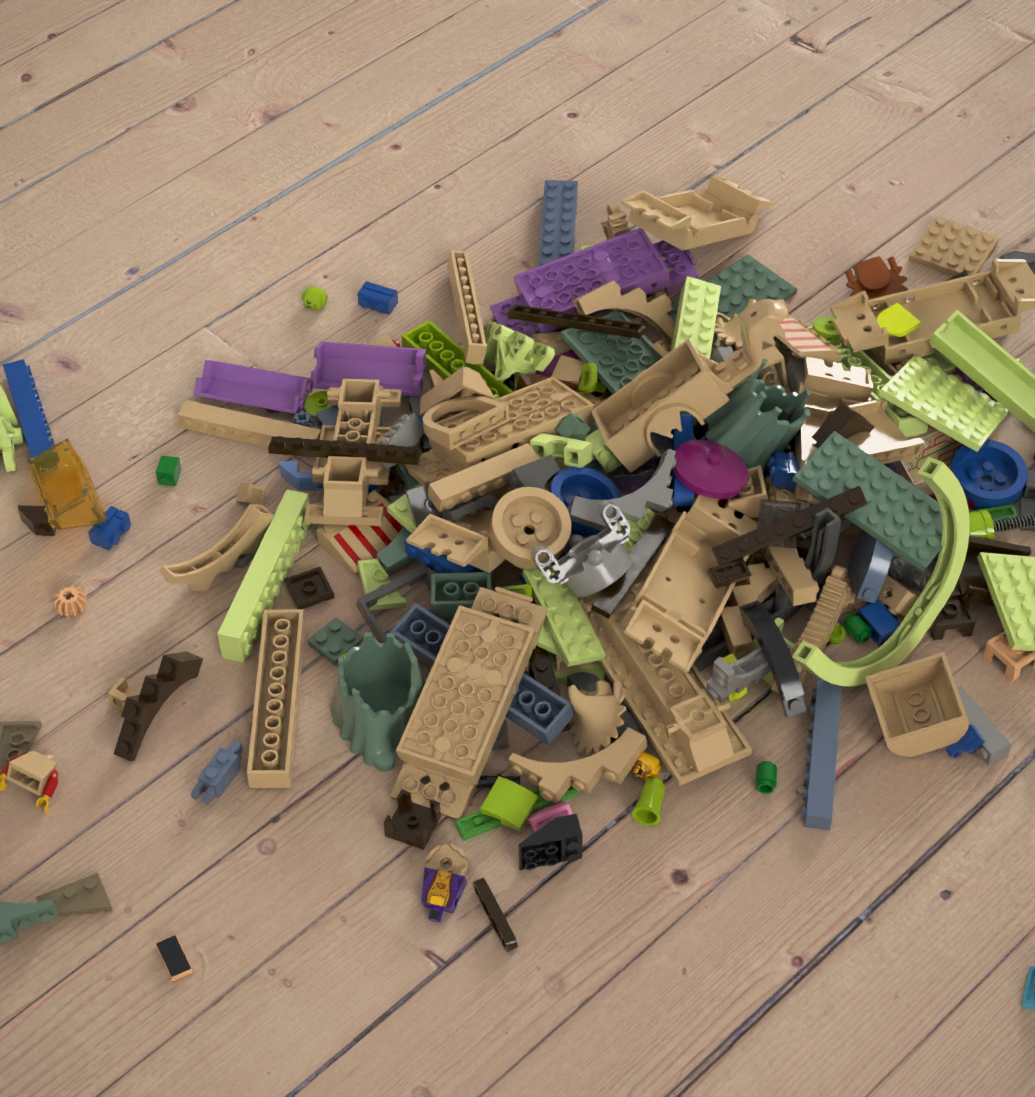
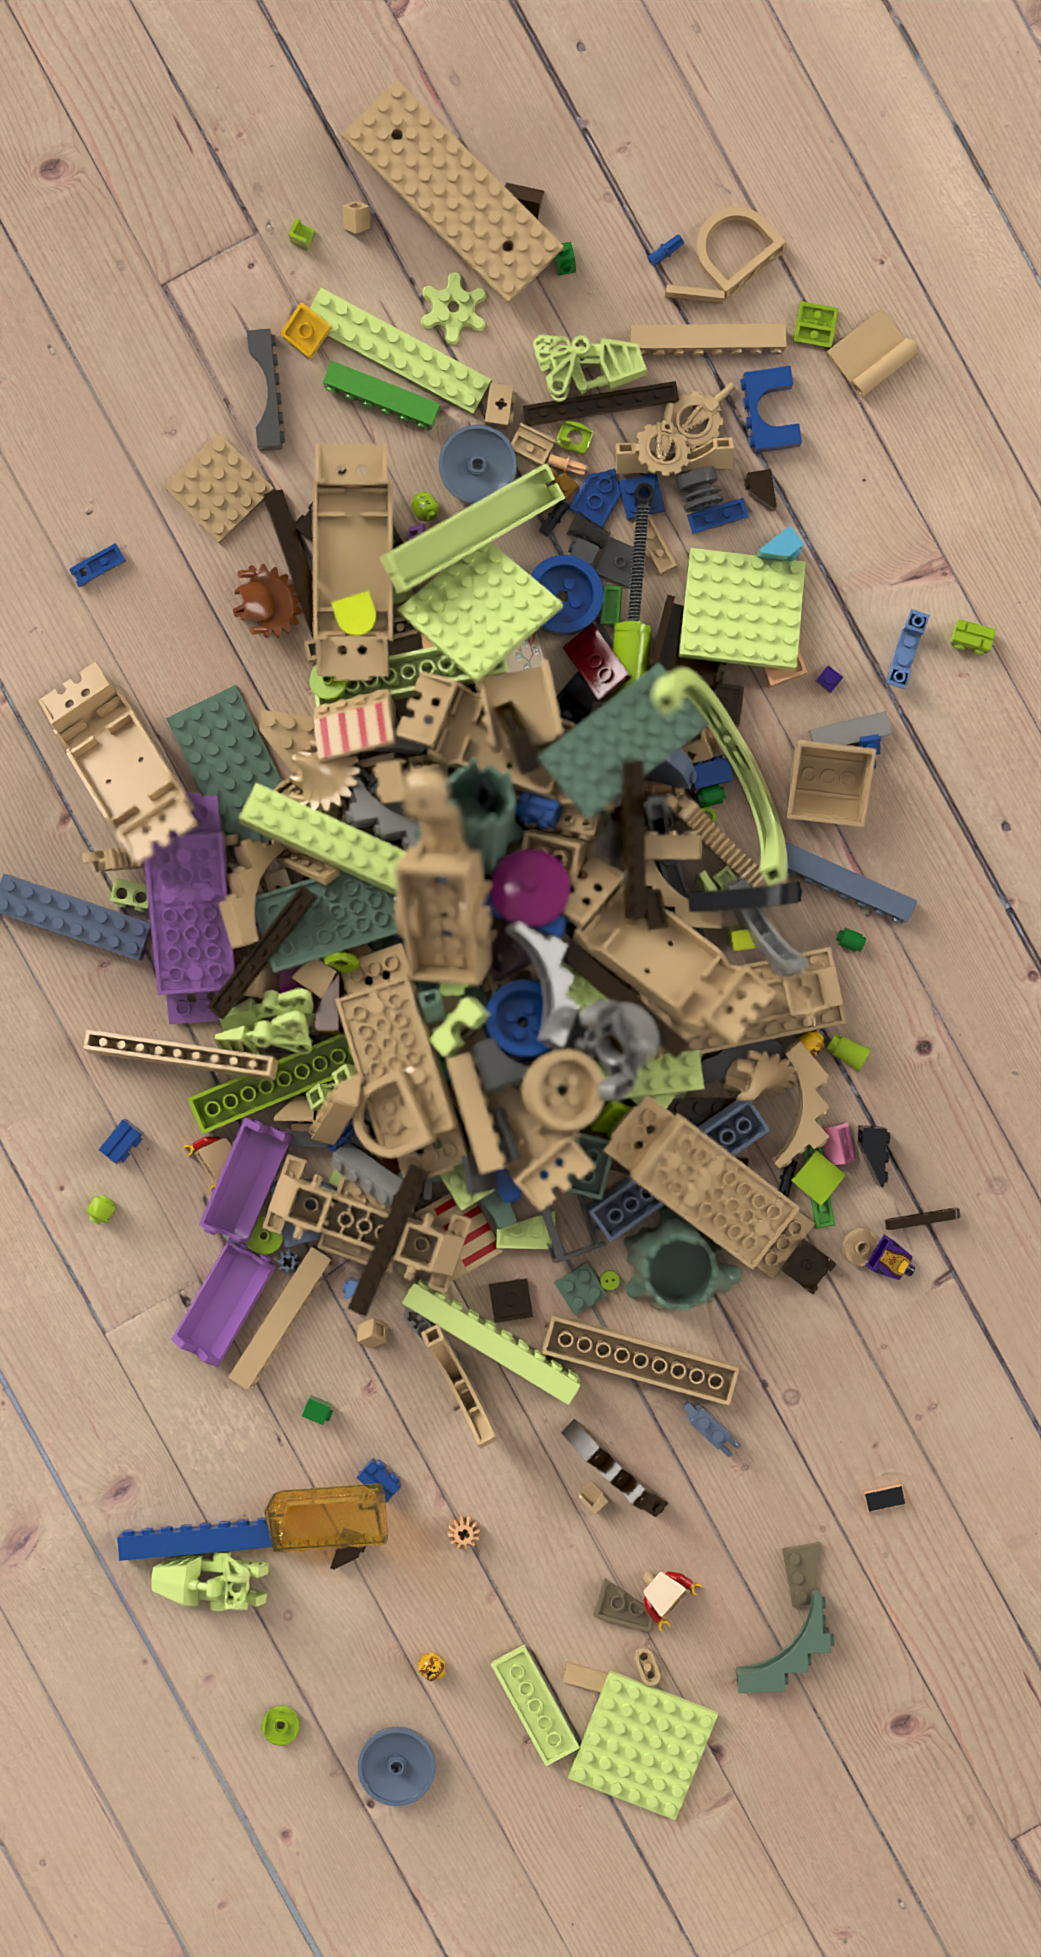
camera: 75 degrees left, 40 degrees up
none -> blue plate [69,543,126,587]
none -> dark purple plate [816,665,843,693]

